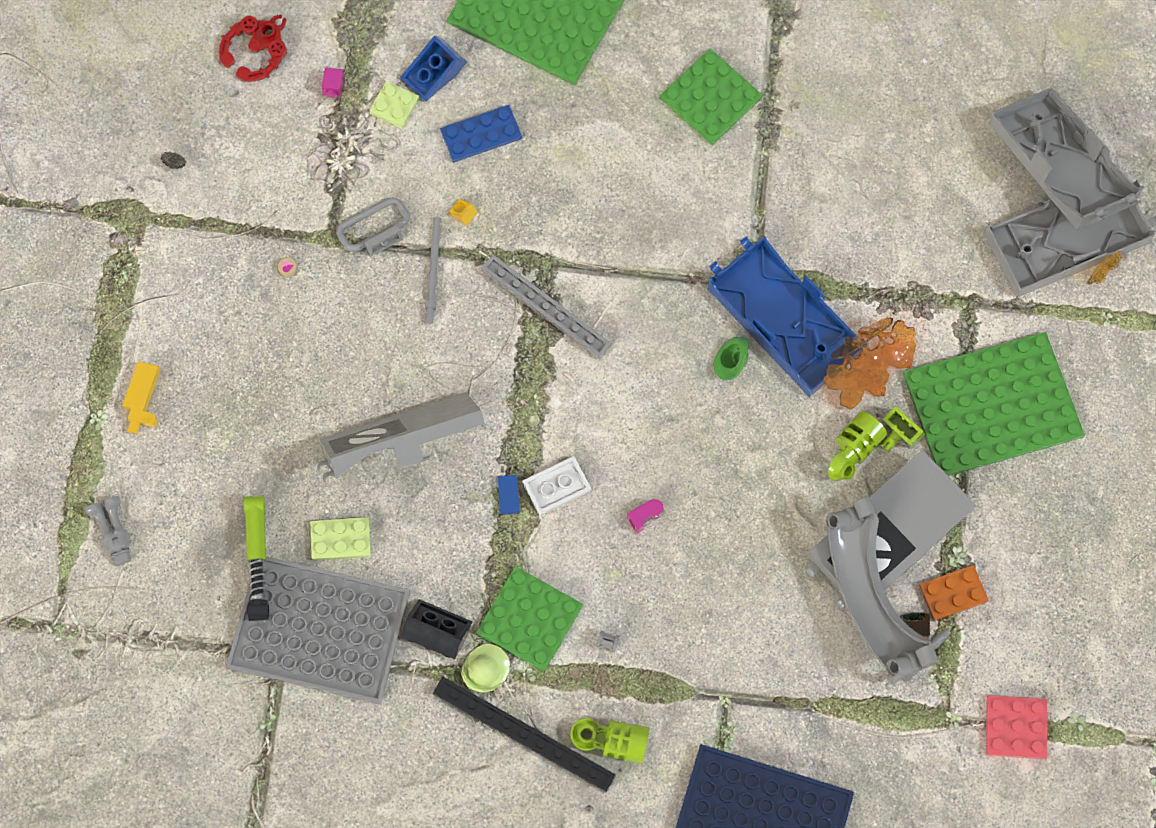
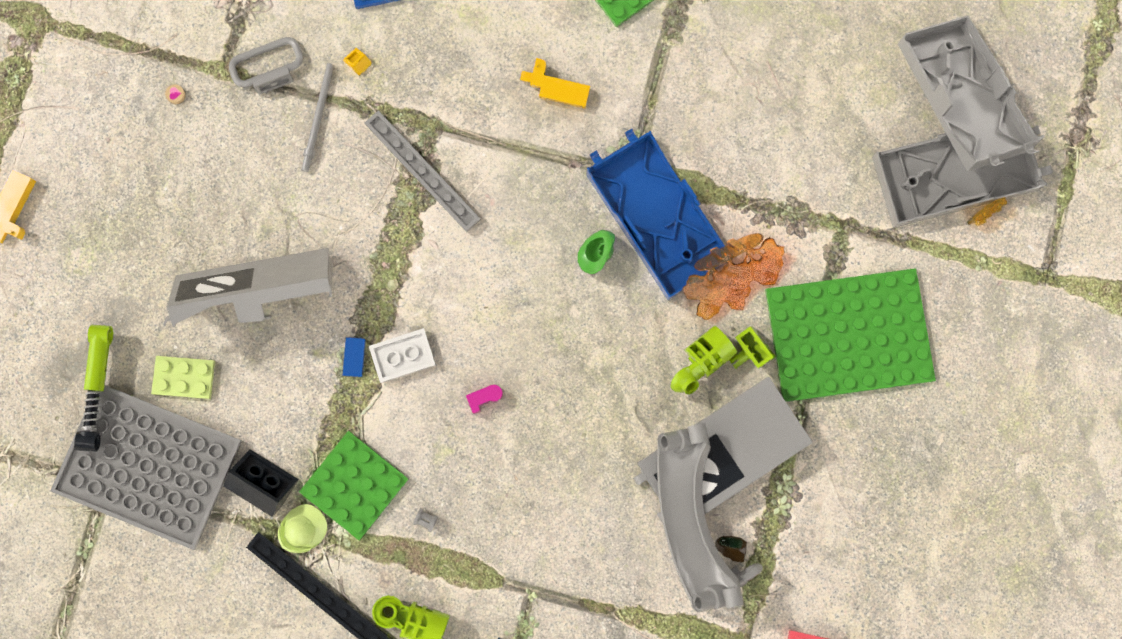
camera: 10 degrees right, 10 degrees up
orange plate [919,565,989,621] -> none
none -> yellow piece [520,58,590,109]

